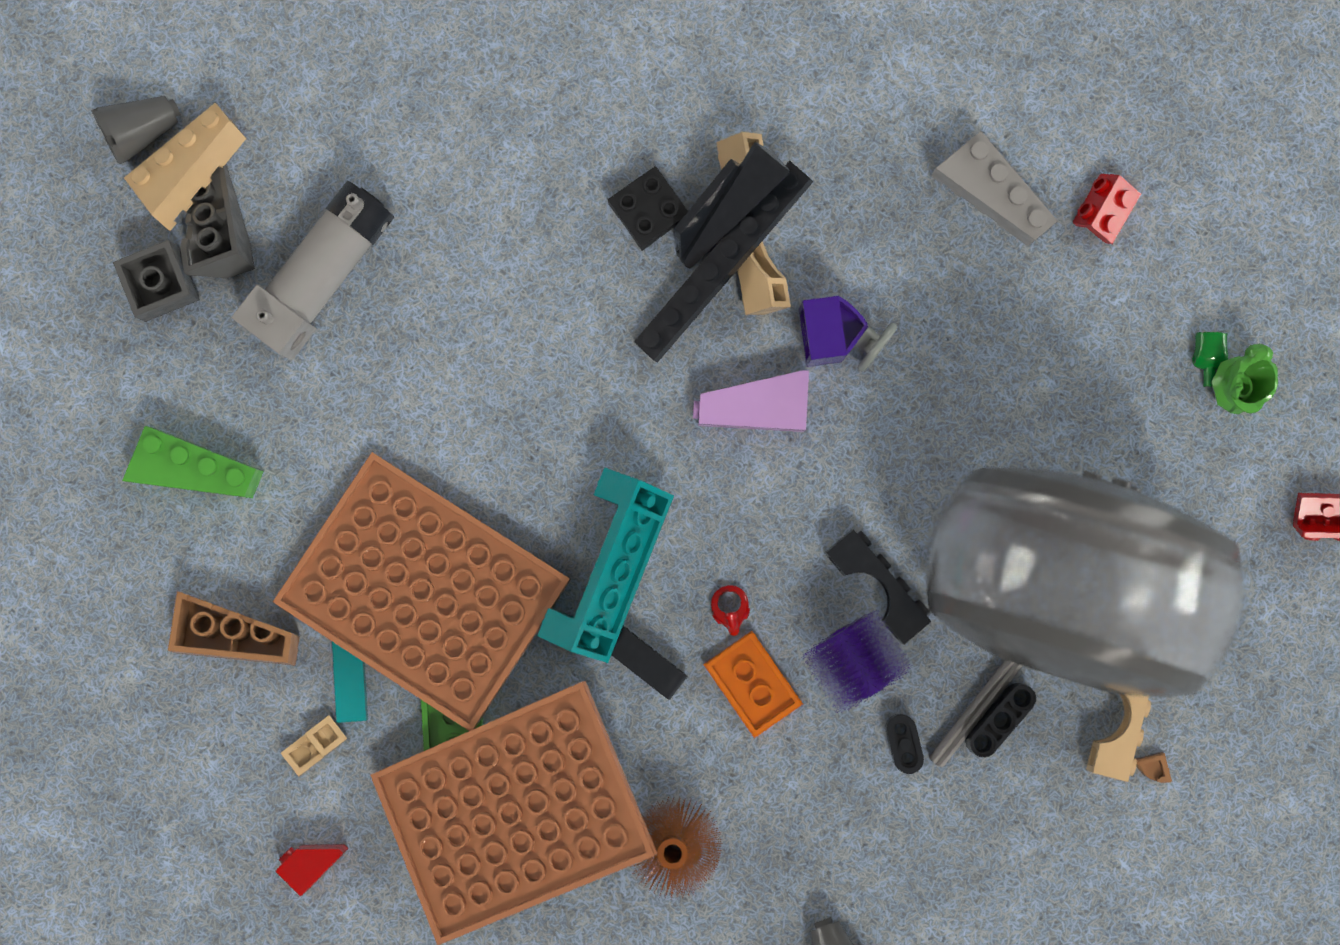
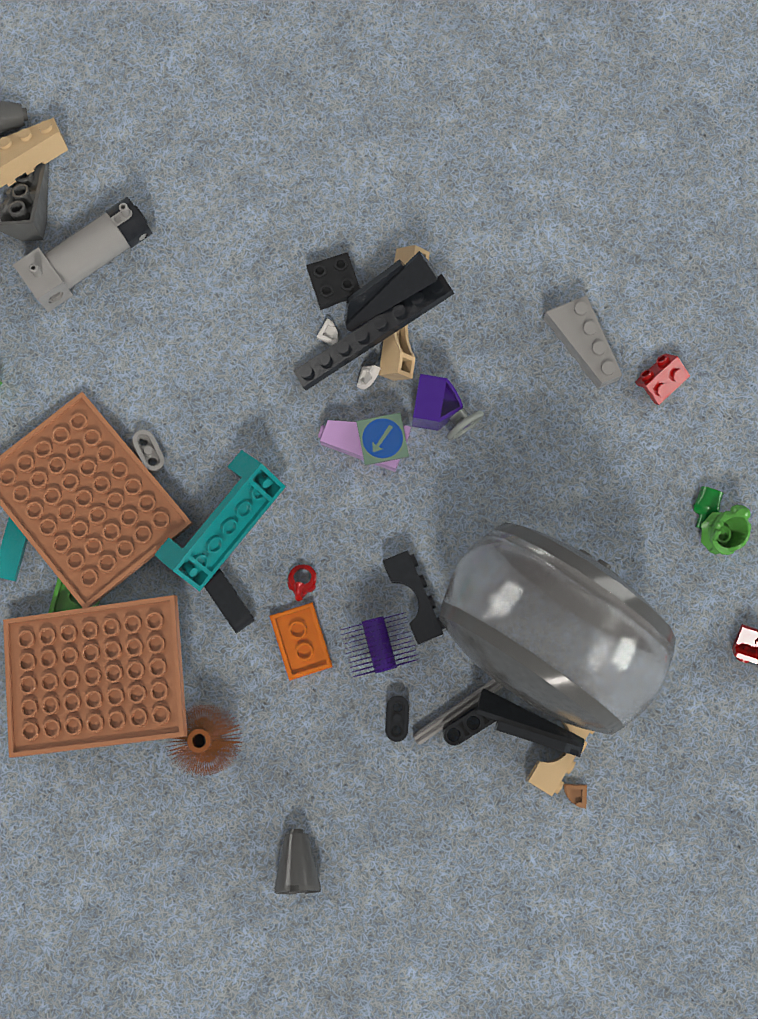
camera: 15 degrees right, 5 degrees down
none -> light grey plate [132,430,164,473]
none -> white tile [317,318,339,346]
none -> tile [356,413,409,466]
none -> white tile [357,365,381,390]
none -> black wedge [475,689,585,757]

